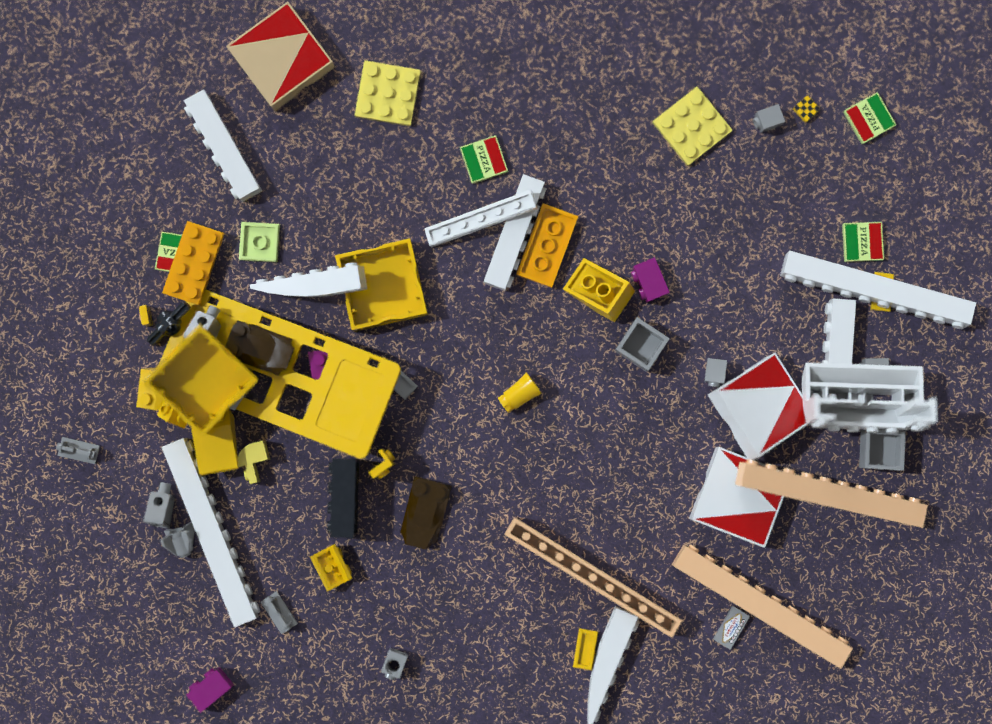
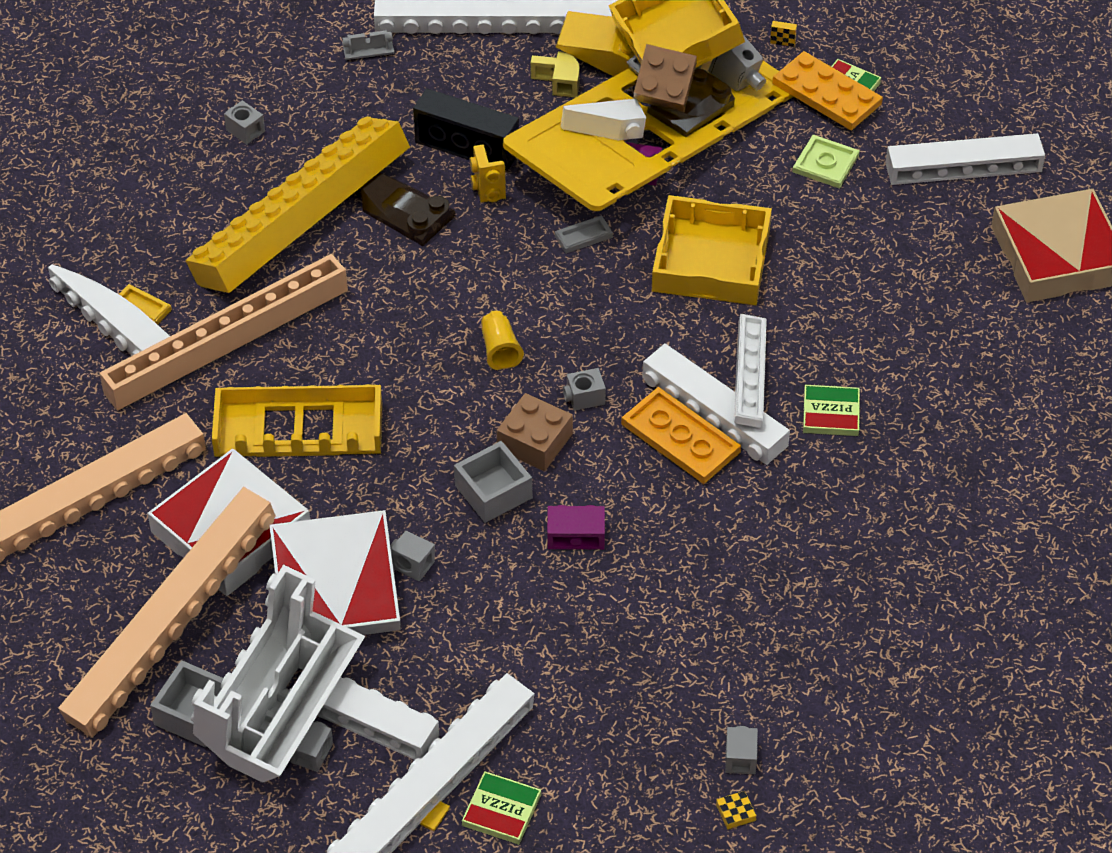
camera: 115 degrees right, 35 degrees down
black axle [147,301,191,346] -> none
white slope [250,262,367,297] -> none
yellow bracket [310,544,352,591] -> none
light yellow plate [355,60,421,127] -> none
yellow slope [563,258,635,322] -> none
light yellow plate [652,87,733,166] -> none
tile [713,606,750,650] -> none
none -> yellow brick [185,117,410,293]
none -> yellow window [212,384,382,457]
none -> medium nougat brick [497,393,573,472]
none -> white slope [561,99,646,140]
none -> light grey brick [563,368,606,411]
none -> medium nougat brick [634,44,697,112]

